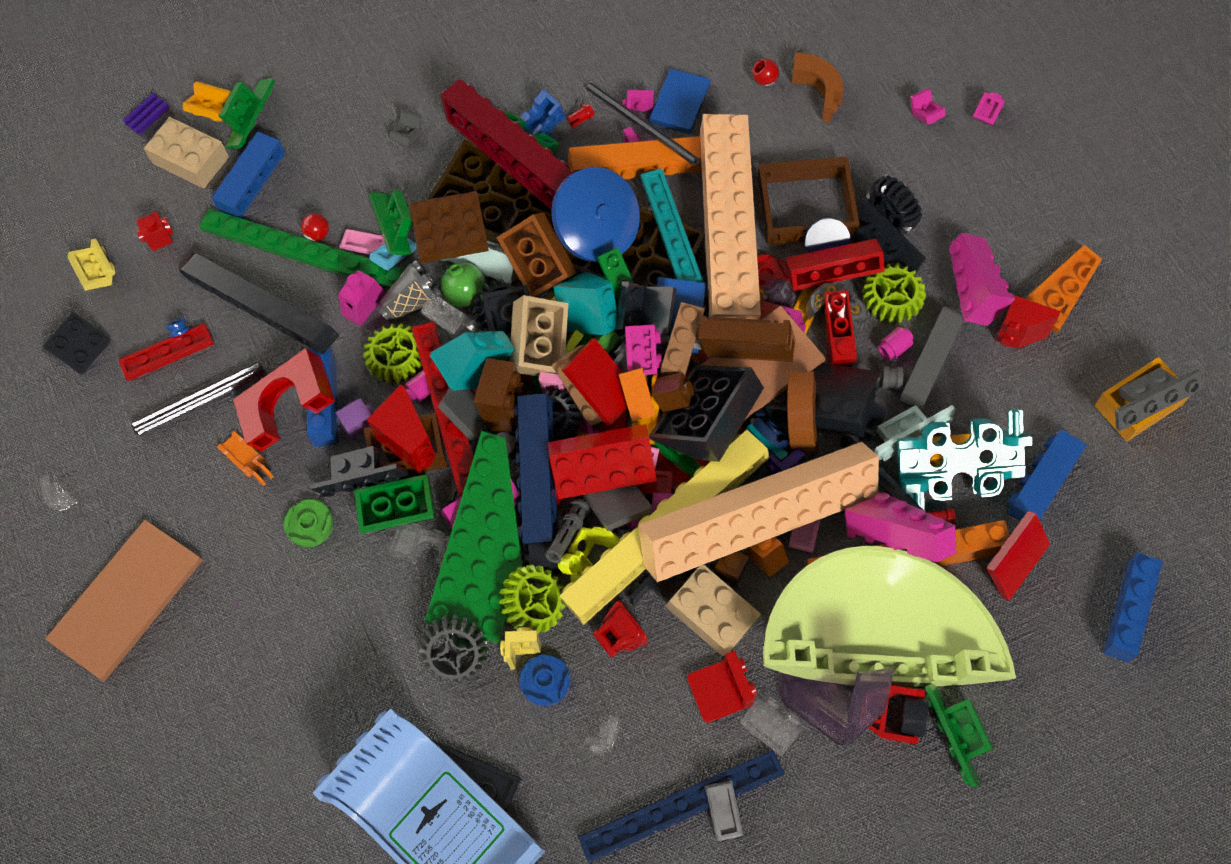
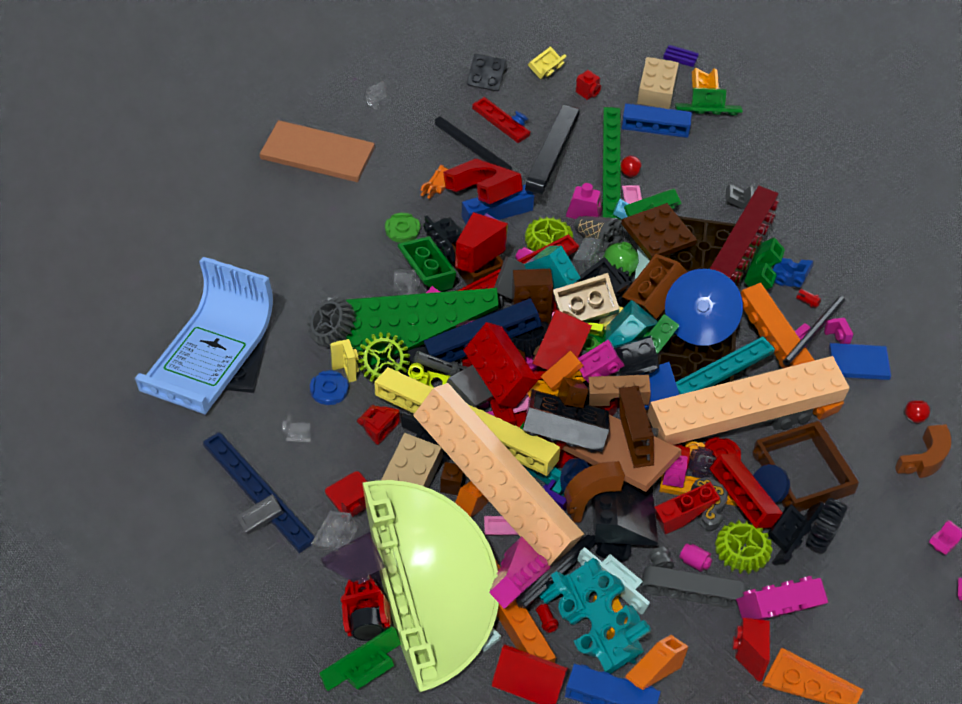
camera: 65 degrees right, 15 degrees down
none -> orange slope [625,635,689,690]

